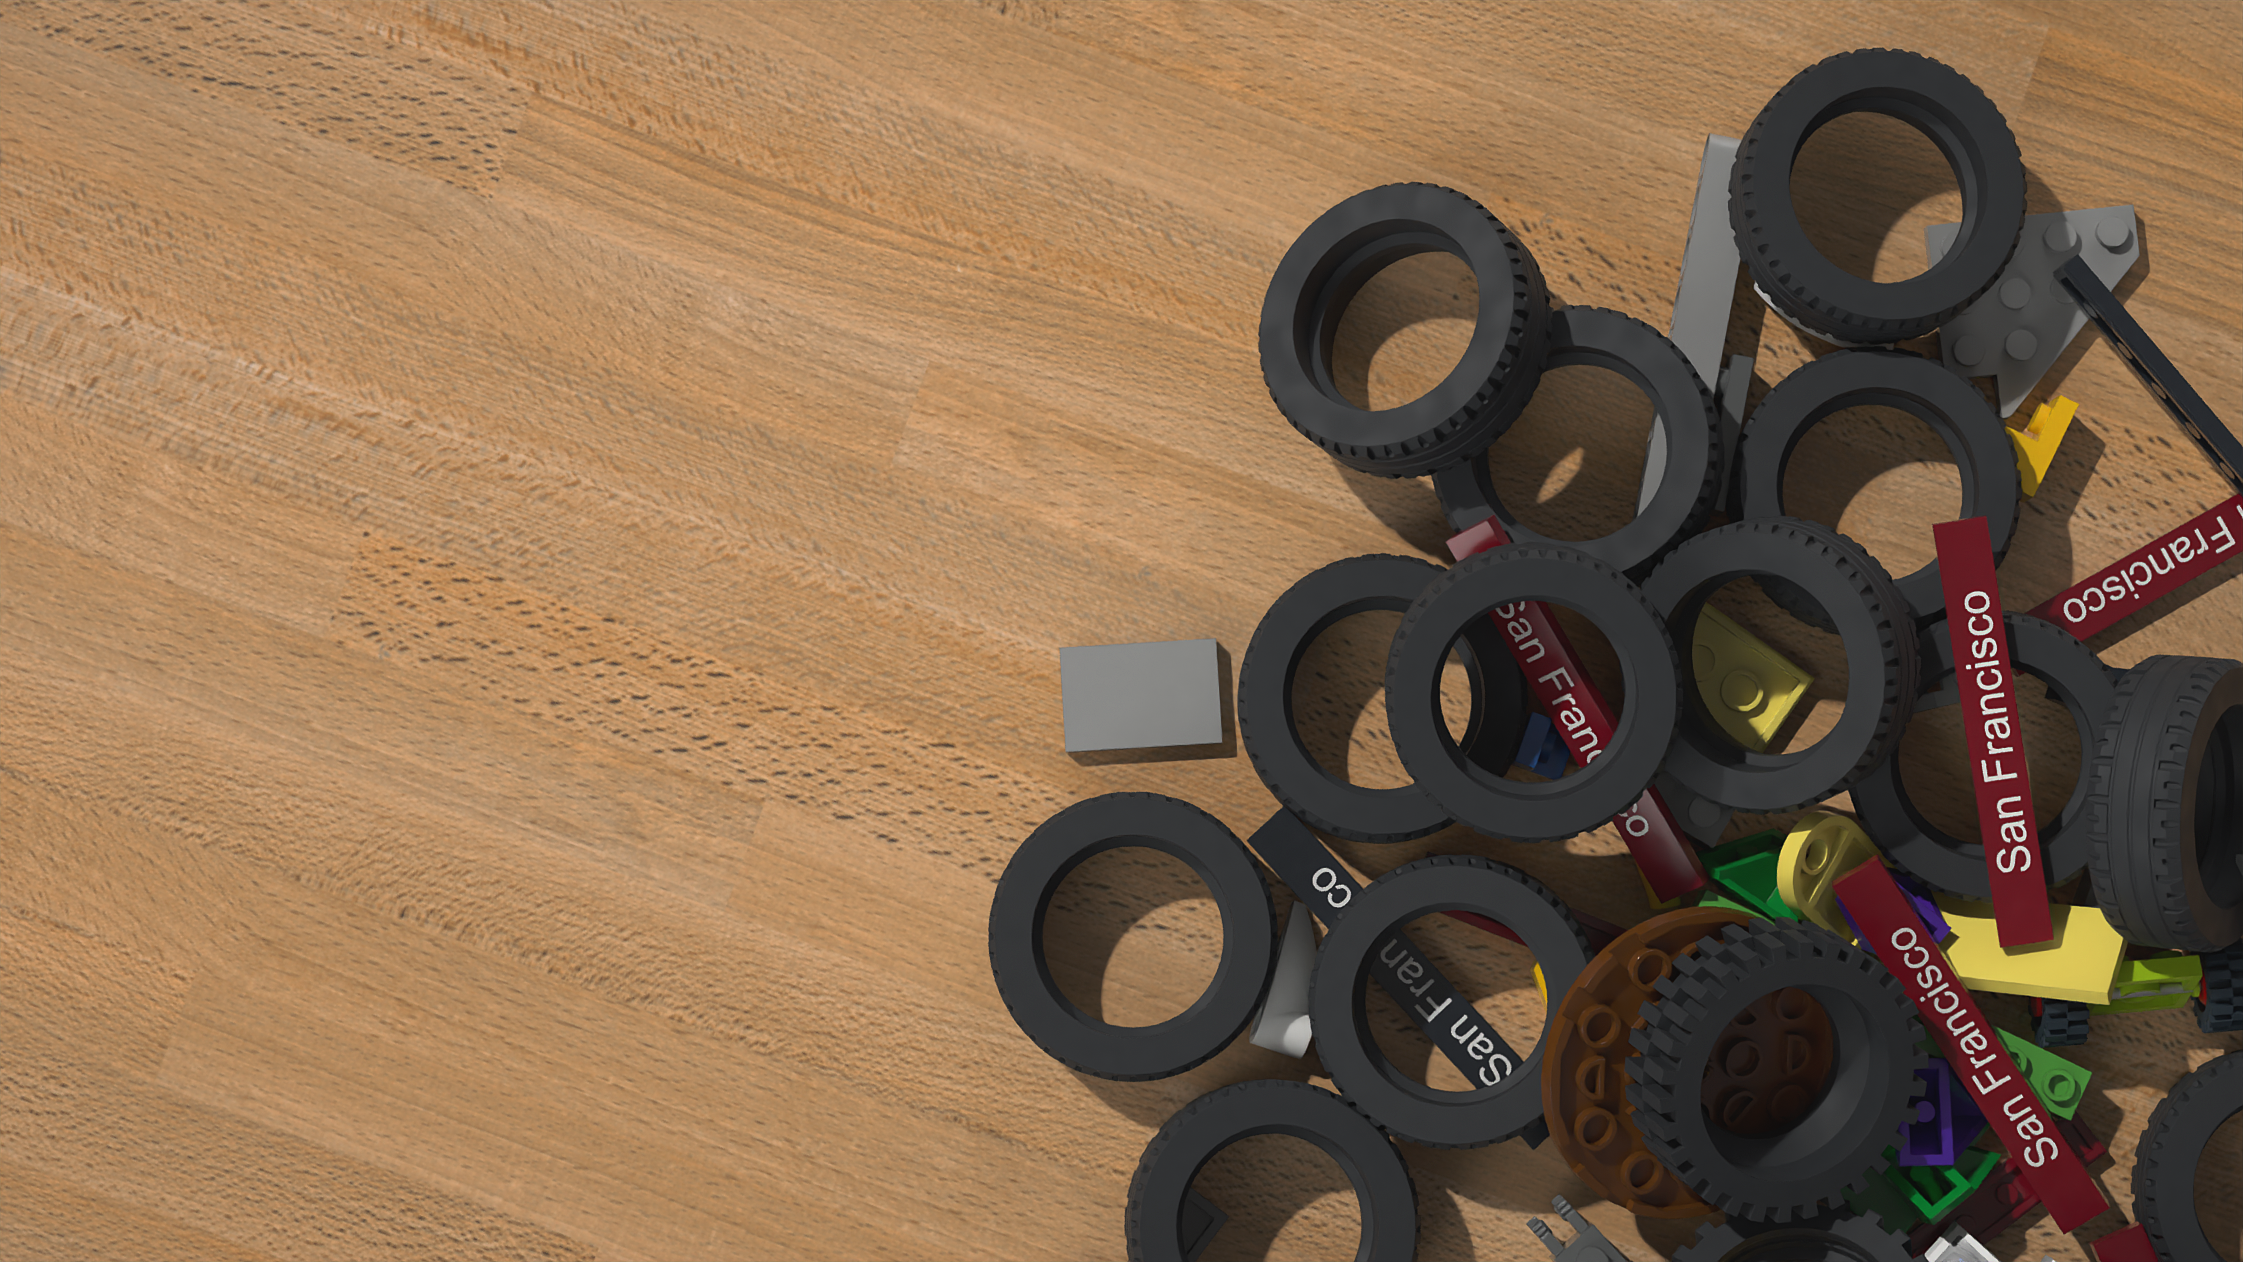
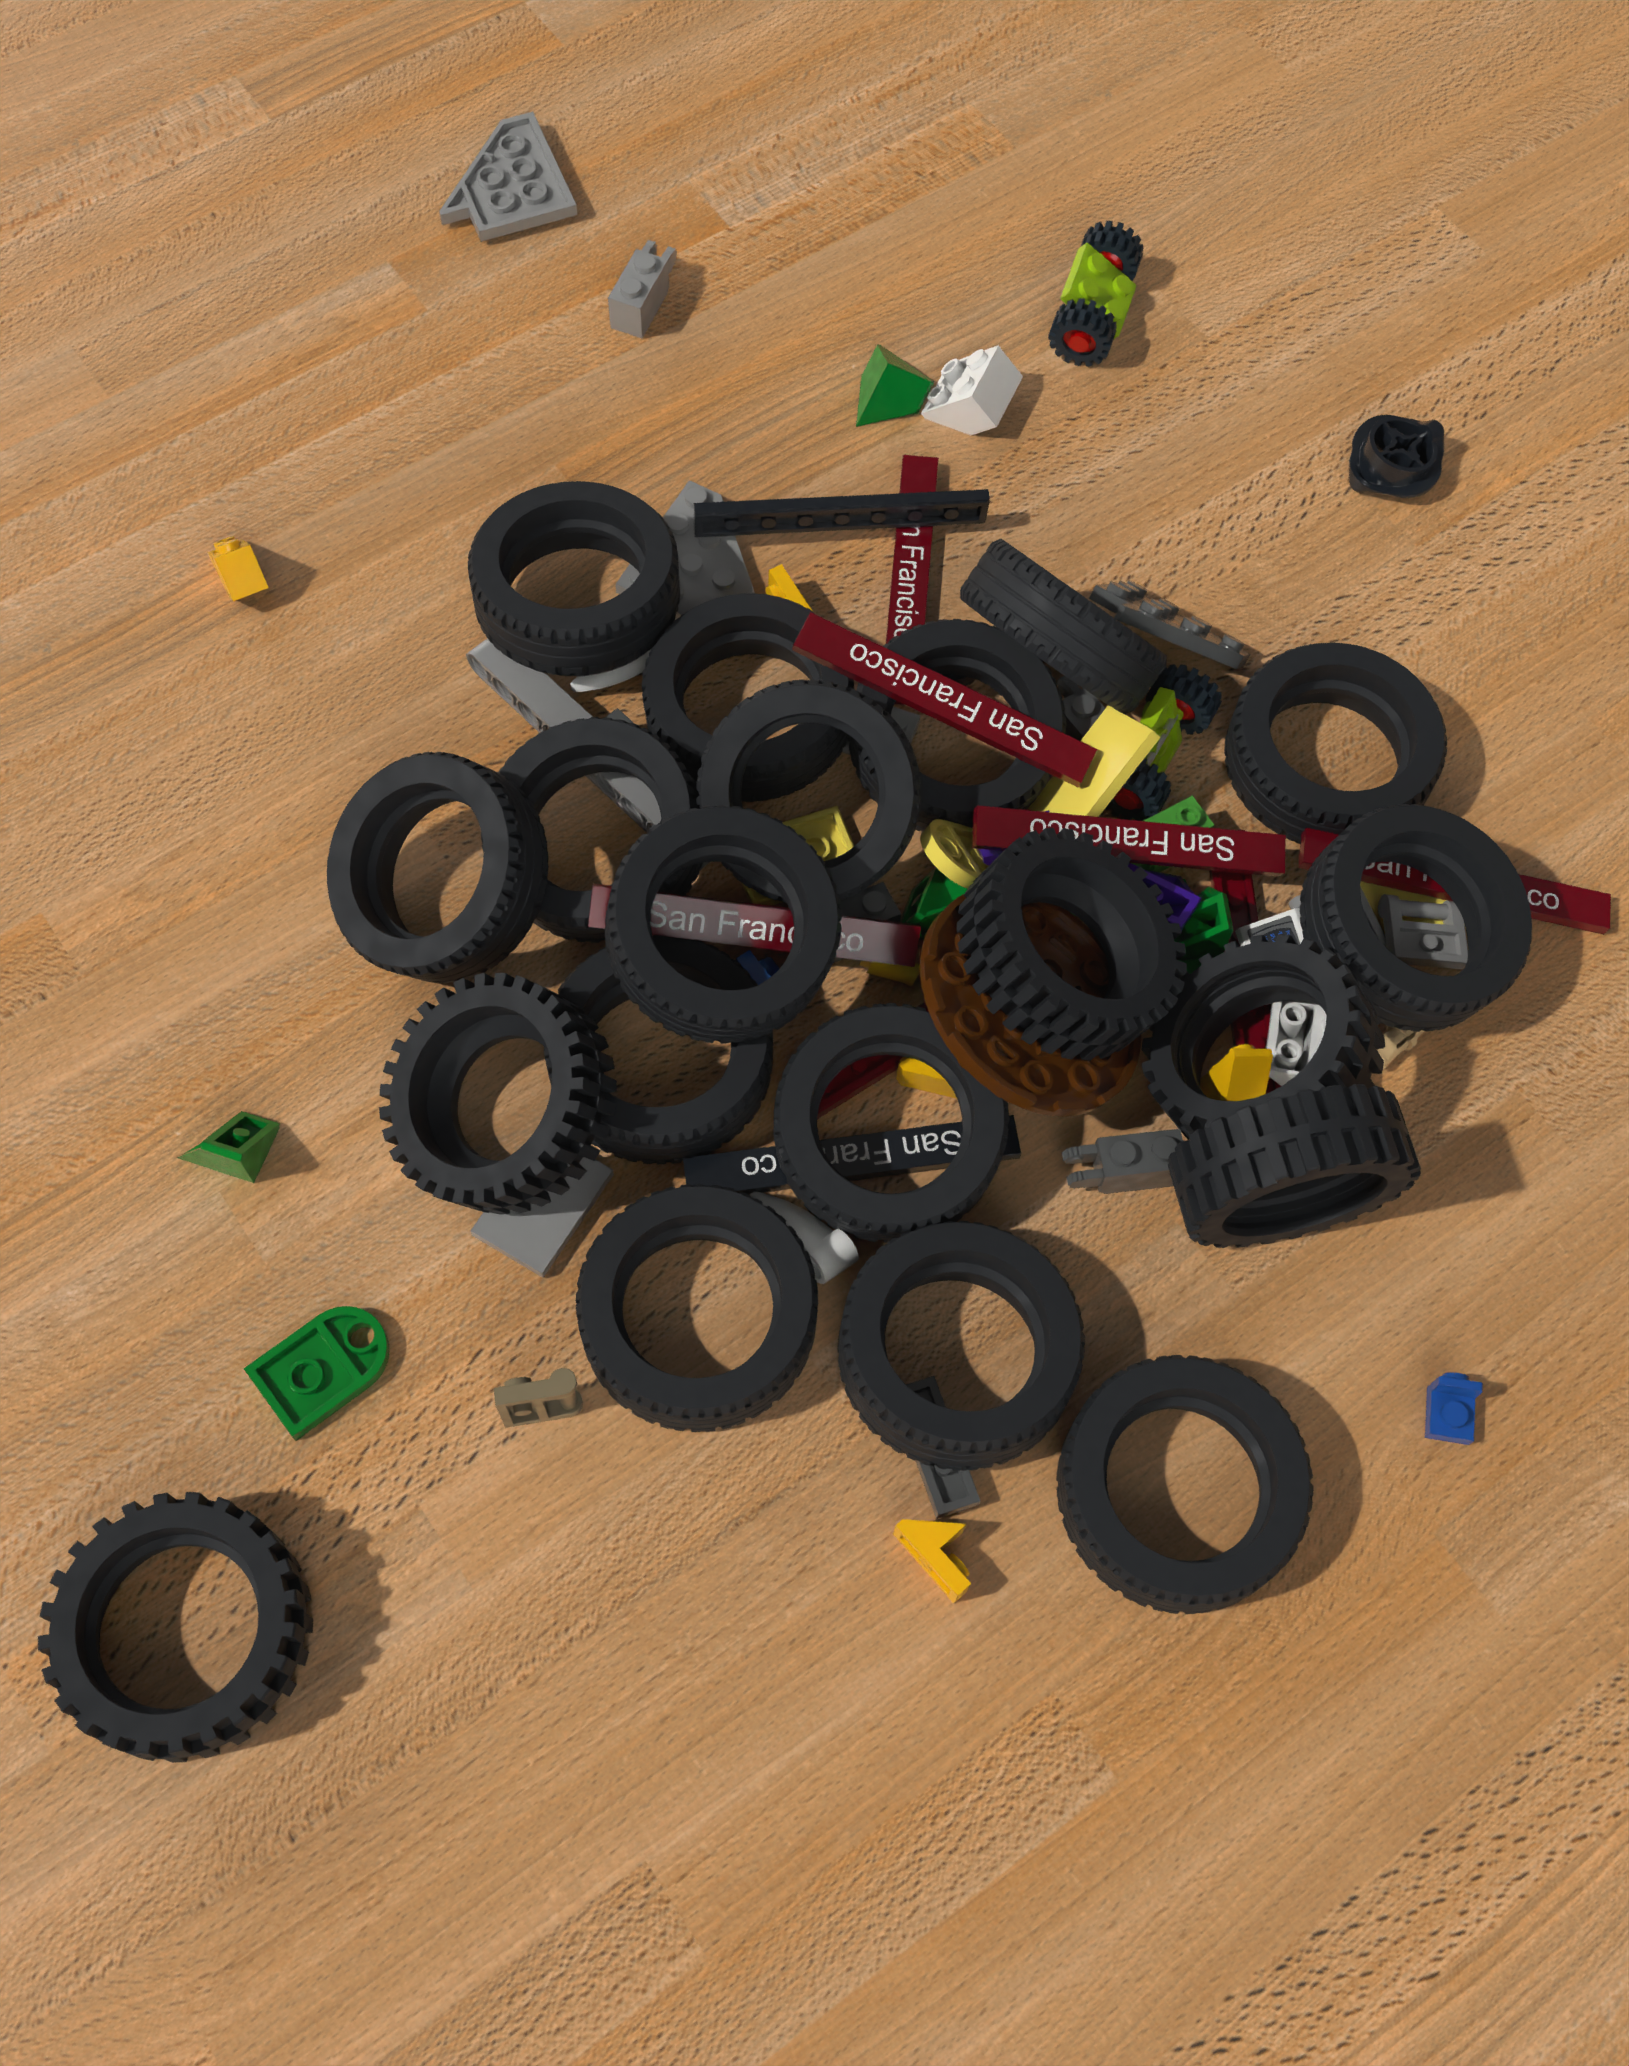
camera: 60 degrees left, 20 degrees down
none -> black tyre [38,1492,313,1763]
none -> green slope [177,1111,280,1183]
none -> green tile [243,1306,389,1441]
none -> black tyre [379,973,617,1214]
none -> dark tan plate [494,1368,583,1428]

